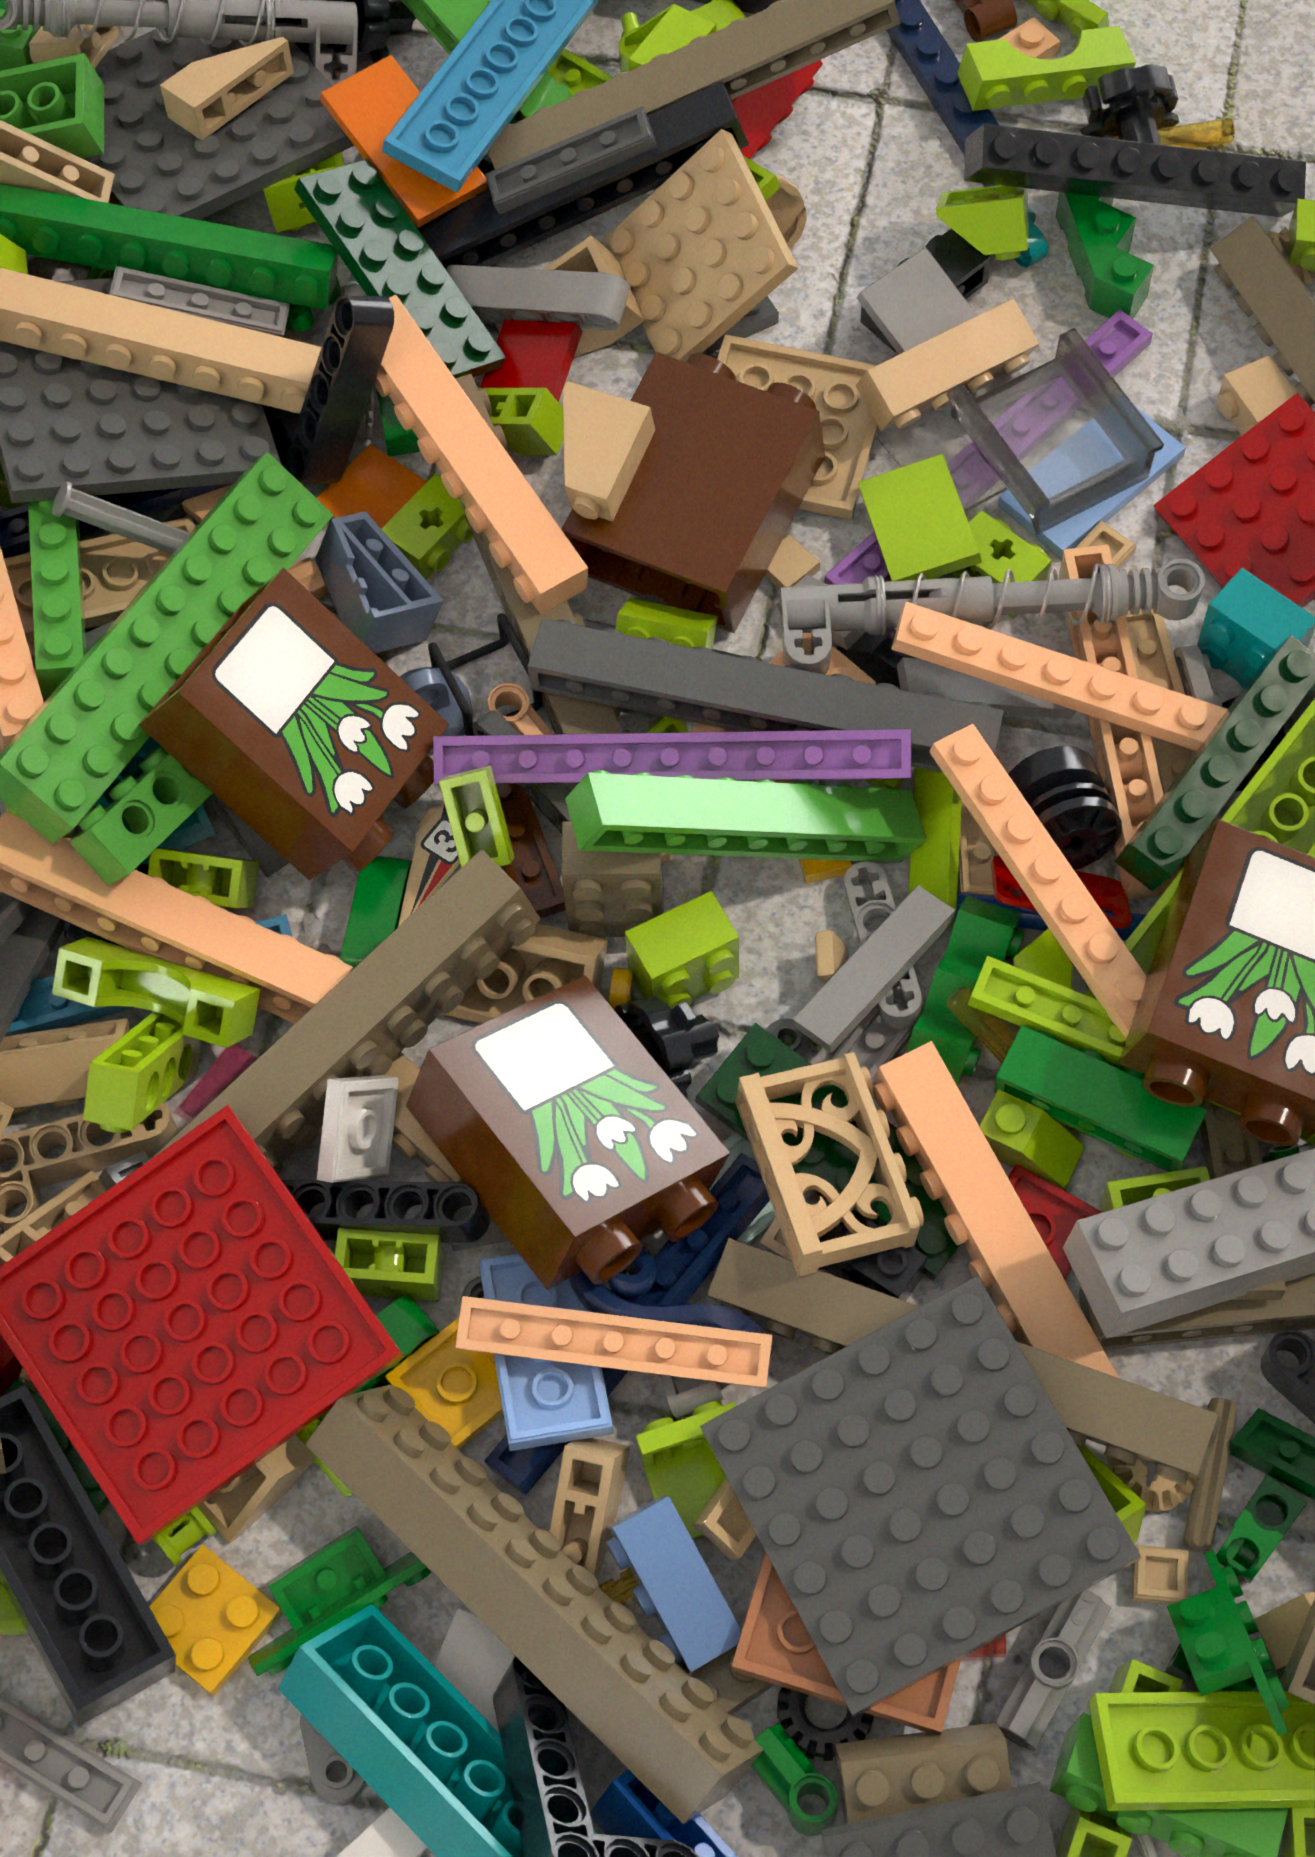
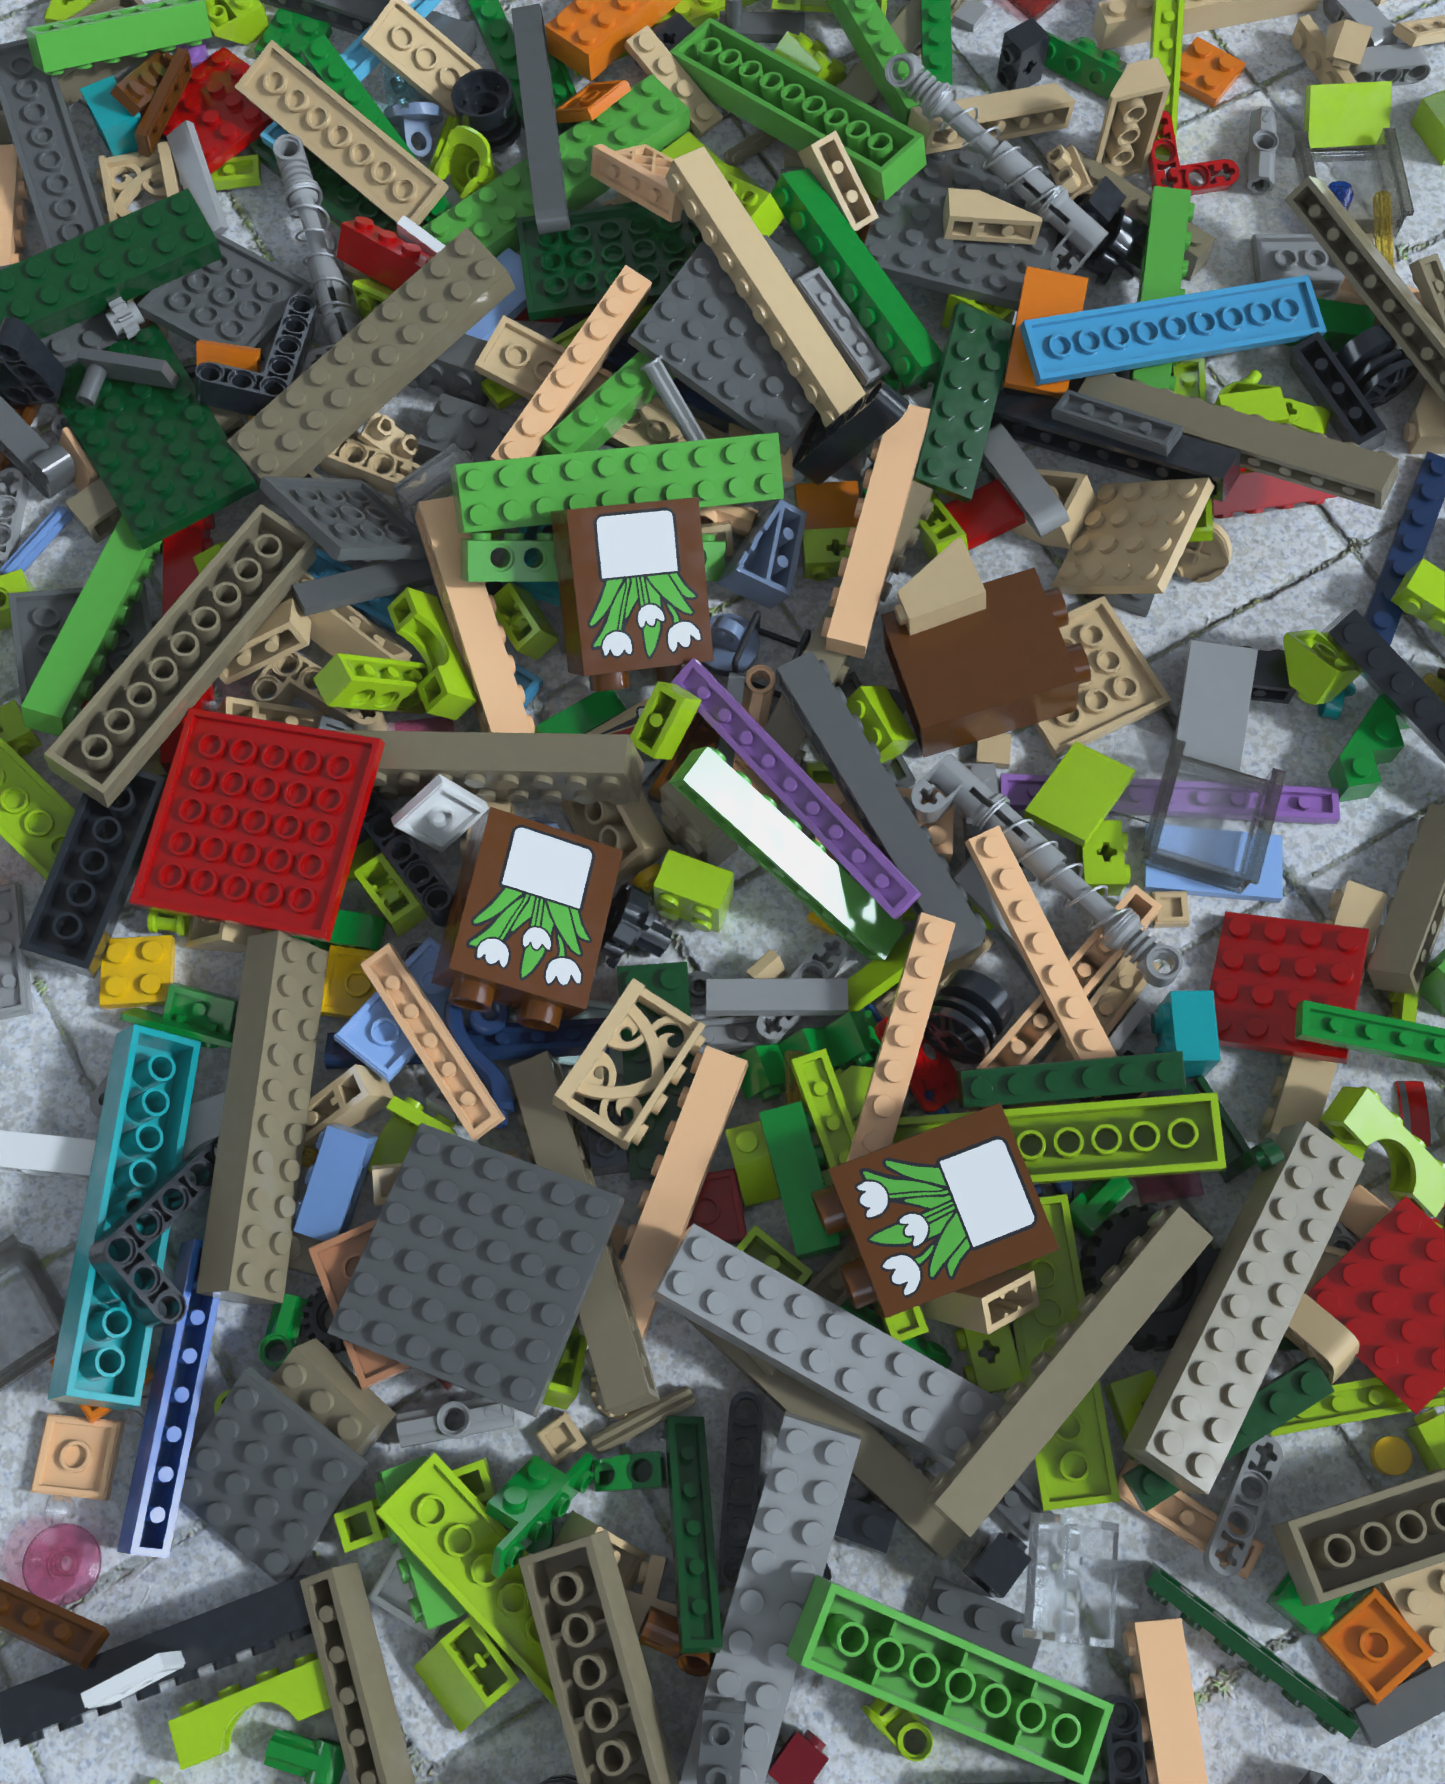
camera: 45 degrees right, 5 degrees up
tan brick [855,298,1040,431] -> none

